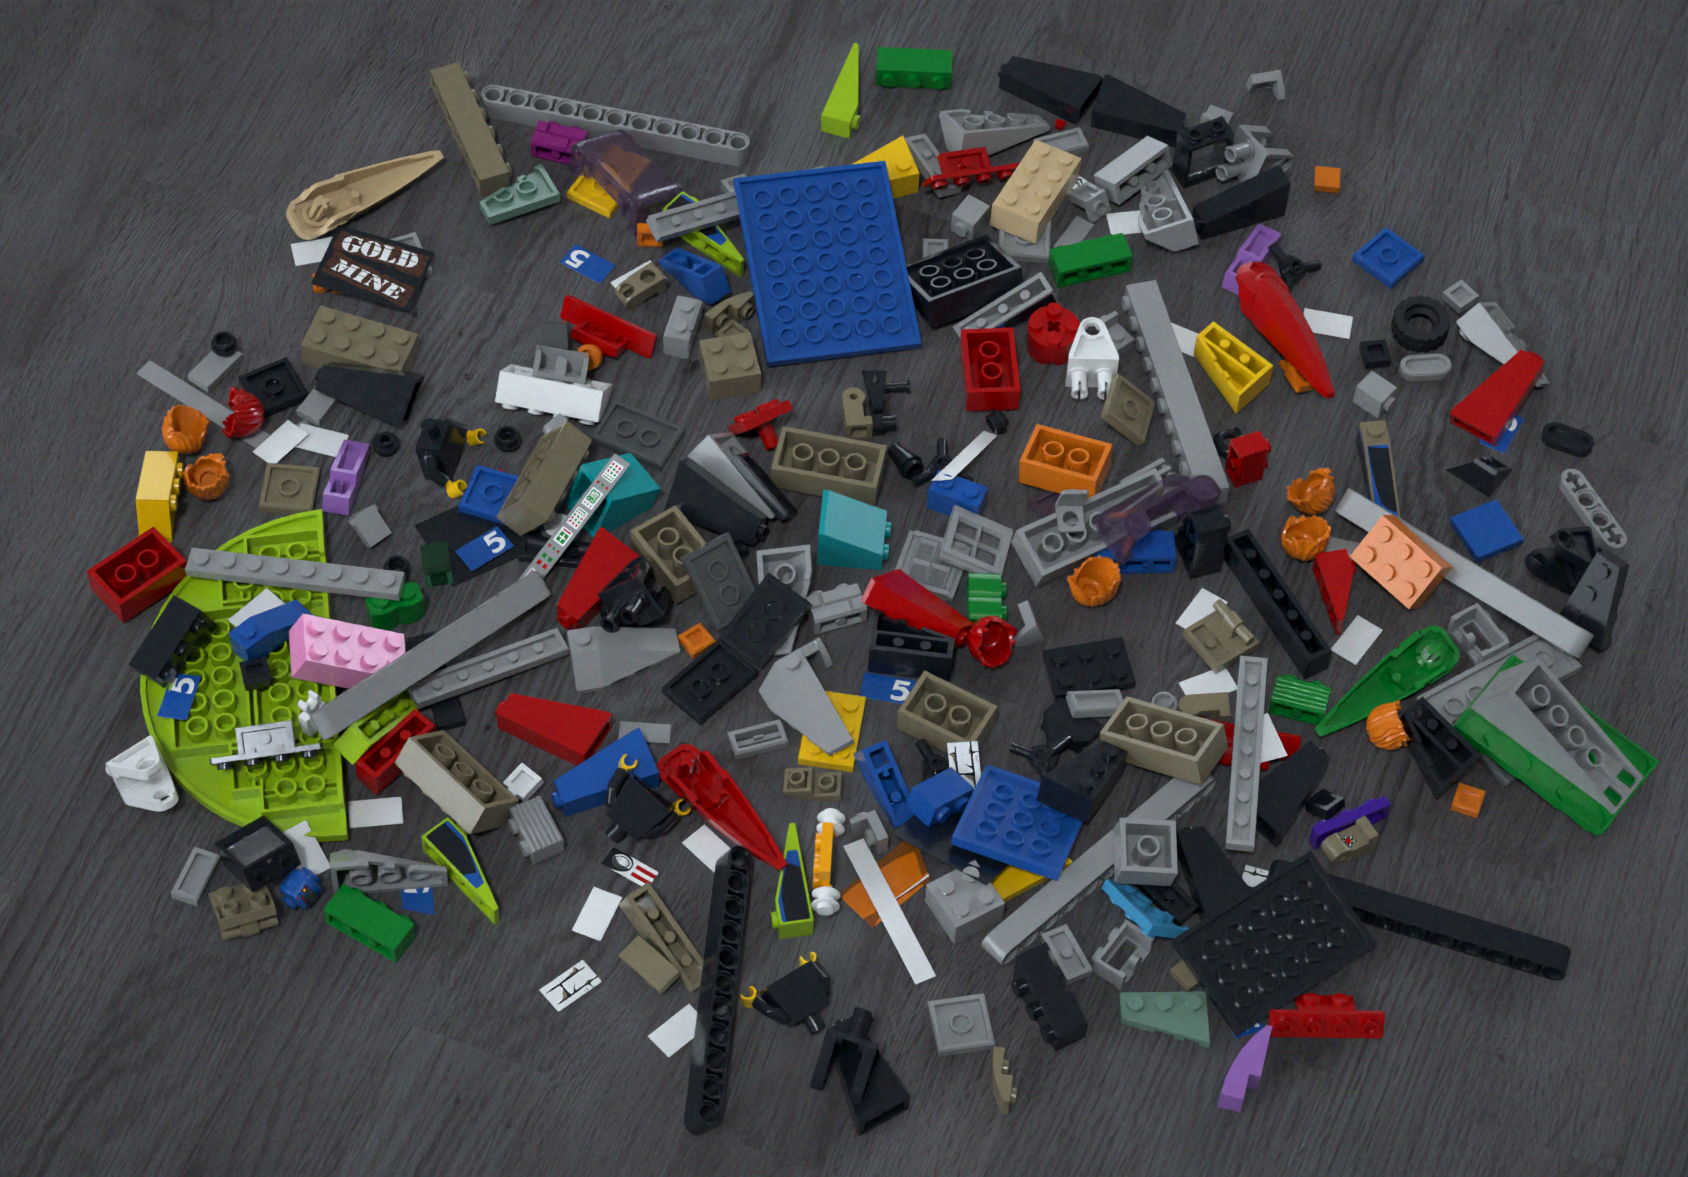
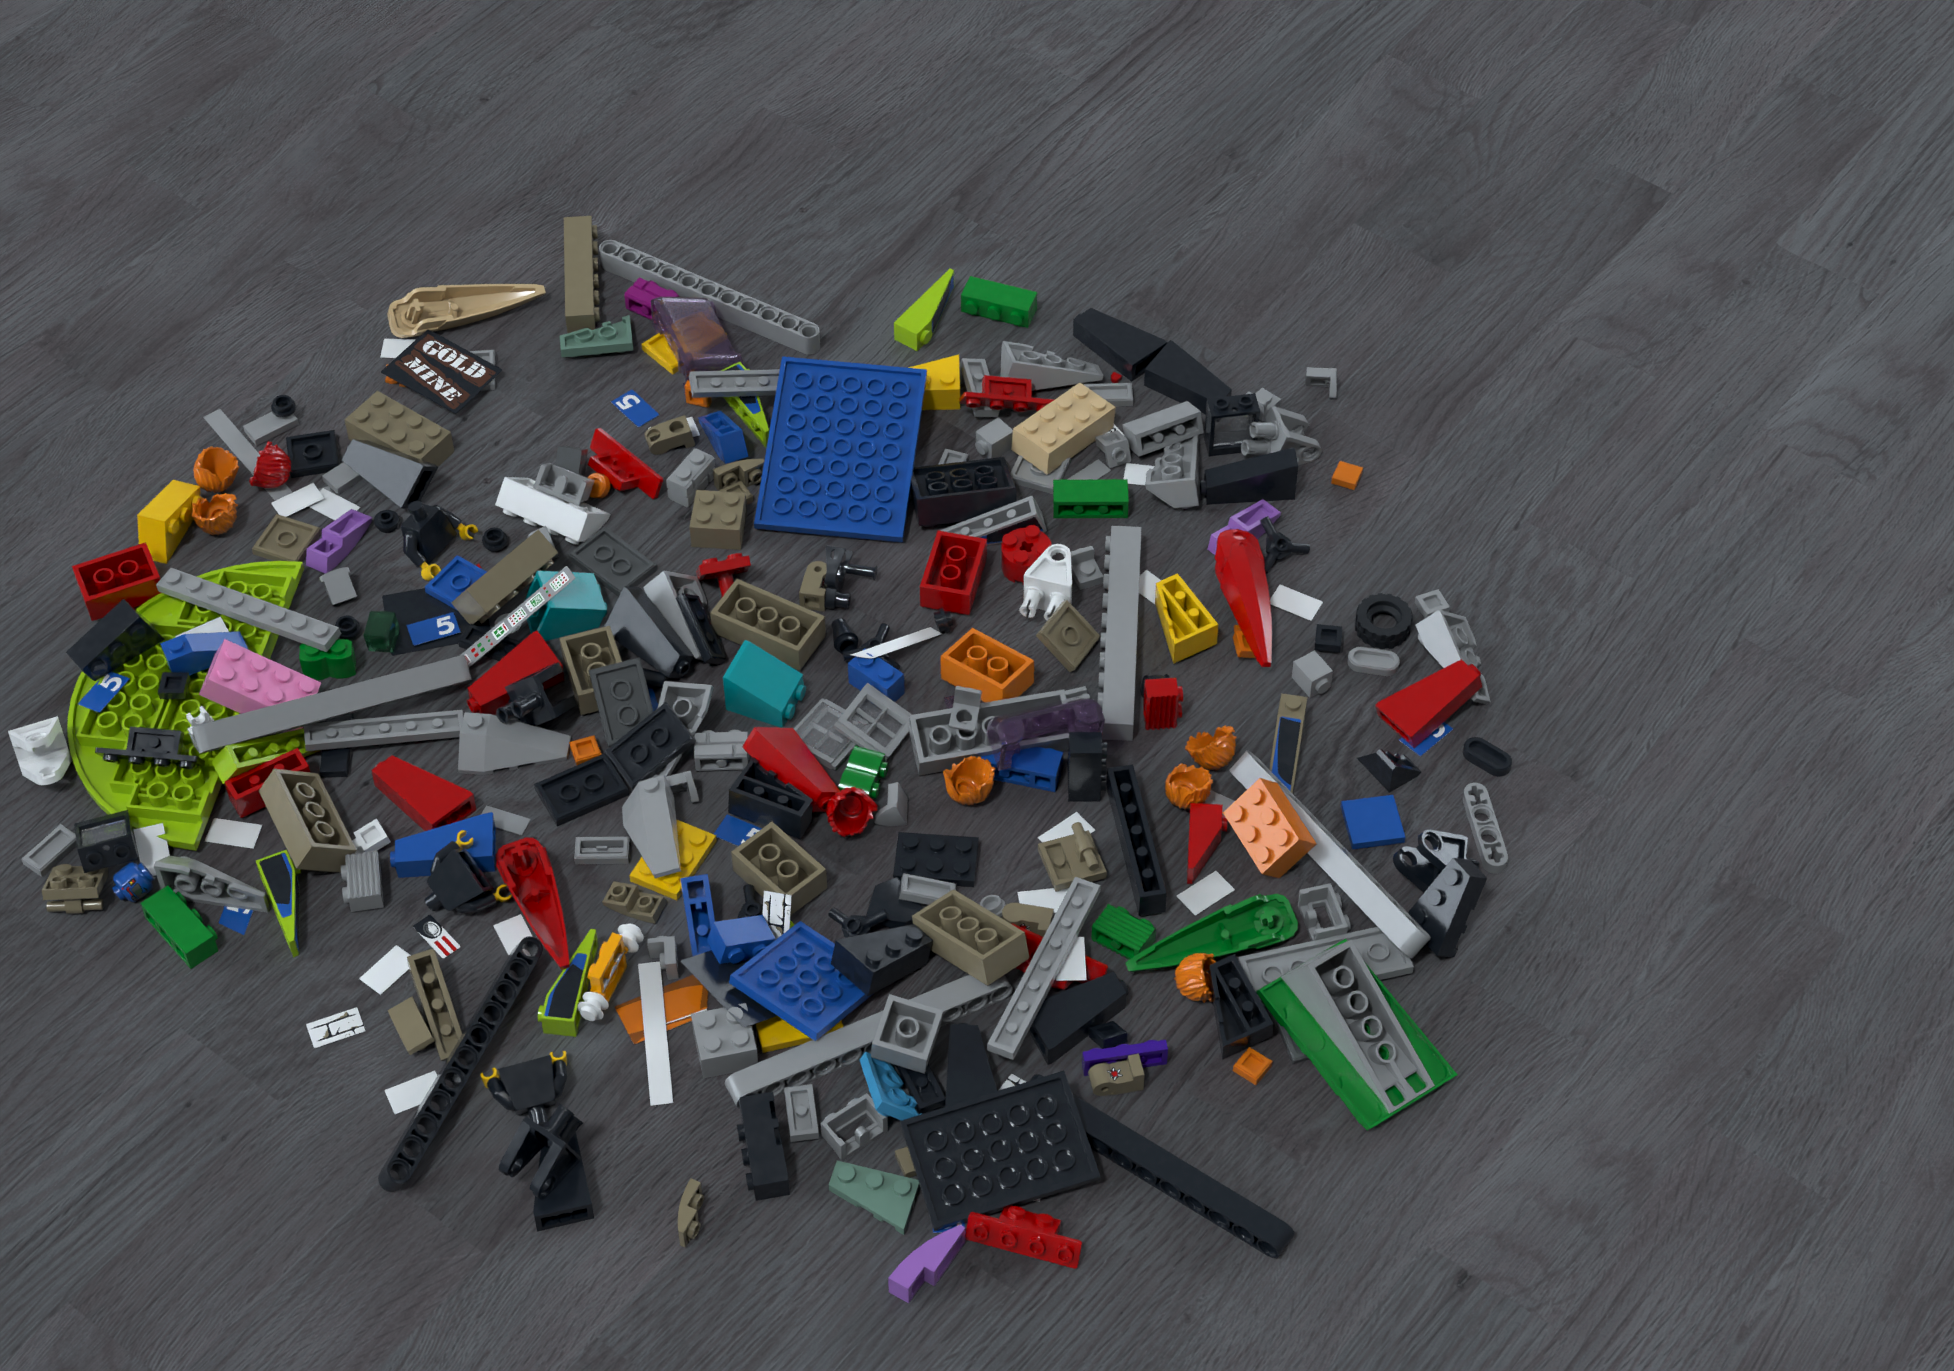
camera: 20 degrees right, 5 degrees down
light grey tile [927,993,995,1057] -> none
blue tile [1352,227,1425,289] -> none

